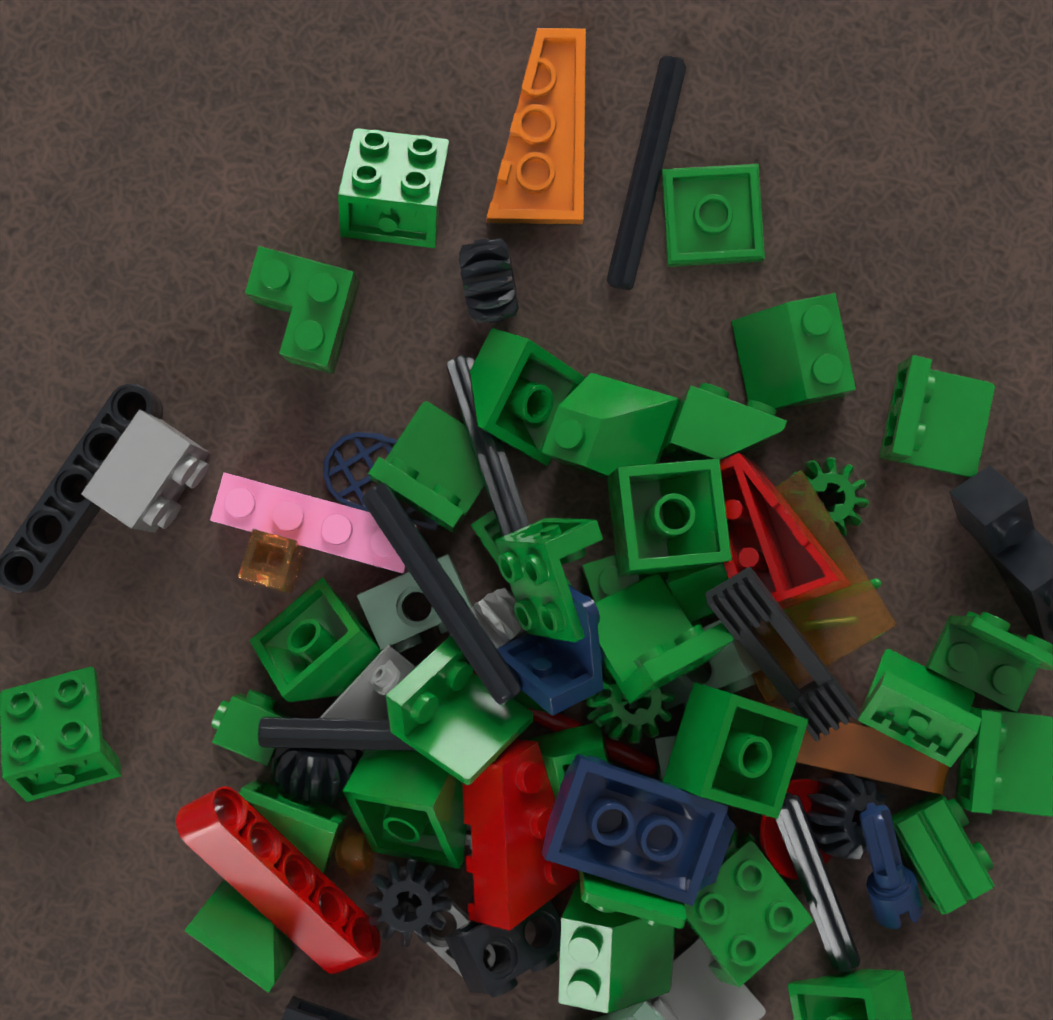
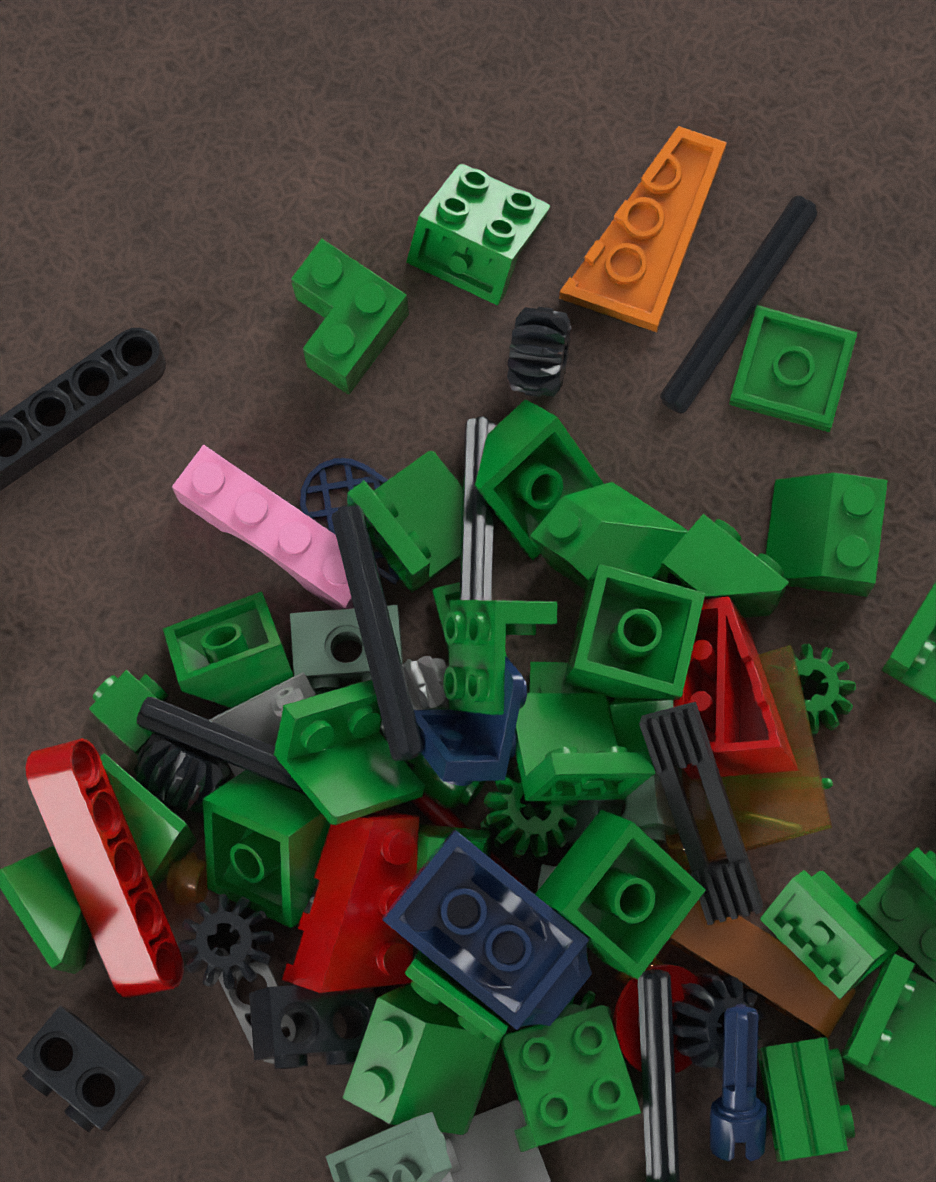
camera: 25 degrees right, 10 degrees down
light grey brick [81,410,210,533] -> none
clear orange leg [238,529,303,593] -> none

